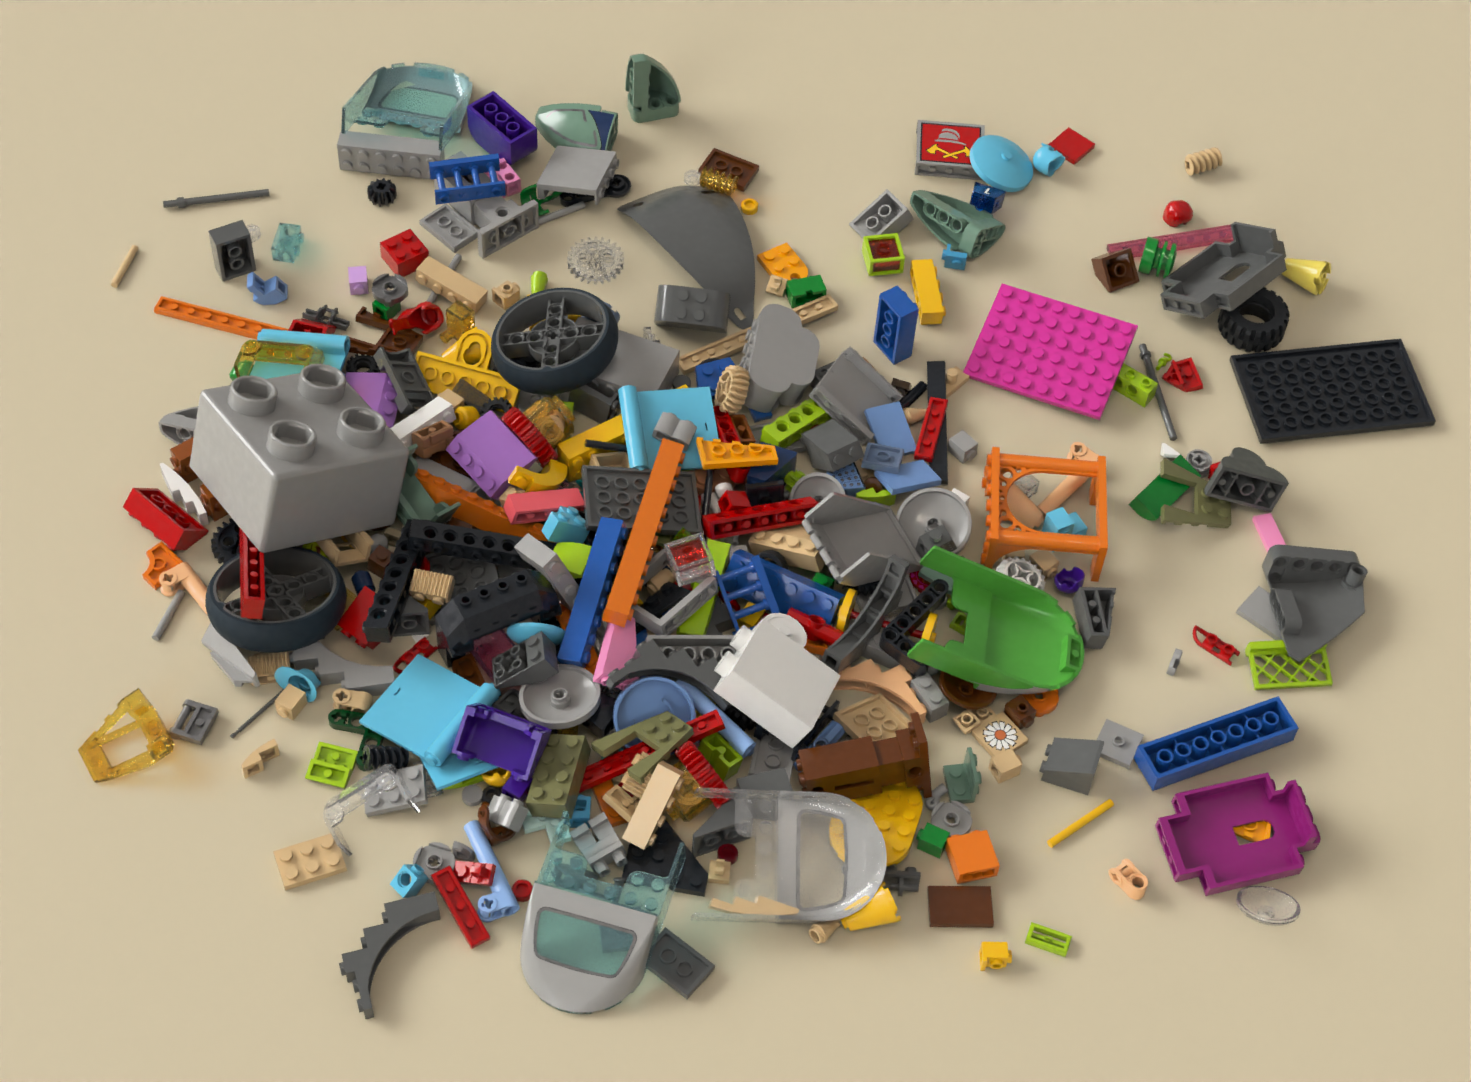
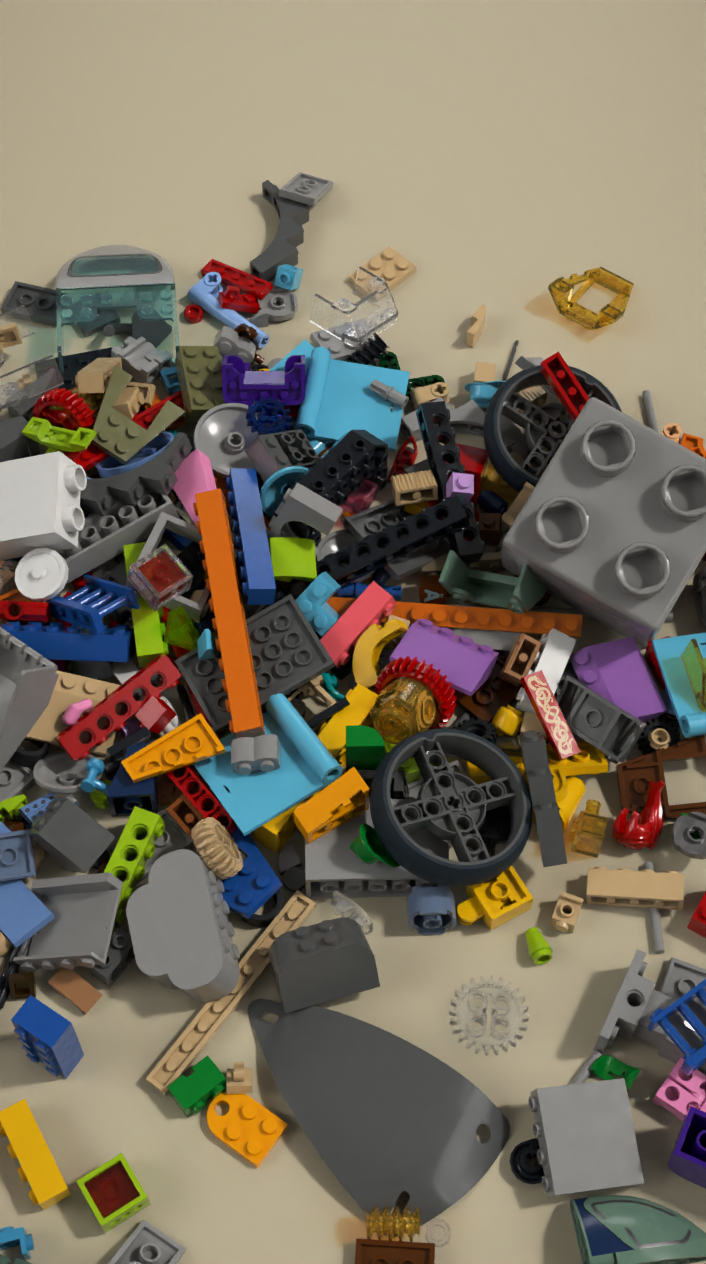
camera: 160 degrees right, 5 degrees up
flat silver plate [167,699,219,745] -> none
lime slope [305,741,358,789] -> none
yellow tile [741,198,758,215] -> none
none -> lime slope [22,417,97,452]
none -> bright pink arm [62,698,93,726]
none -> dark azure piece [81,758,110,795]
none -> medium azure slope [197,629,216,660]
none -> clear blue gear [246,396,291,436]
none -> light grey tile [279,172,333,206]
none -> light orange wedge [293,767,369,844]
none -> green brick [346,725,384,772]
none -> green piece [350,823,400,867]
none -> light grey axle [369,380,409,409]
none -> lavender brick [446,472,474,505]
none -> dark grey arch [517,730,567,867]
none -> tile [520,670,581,761]
none -> tan plate [648,728,671,750]

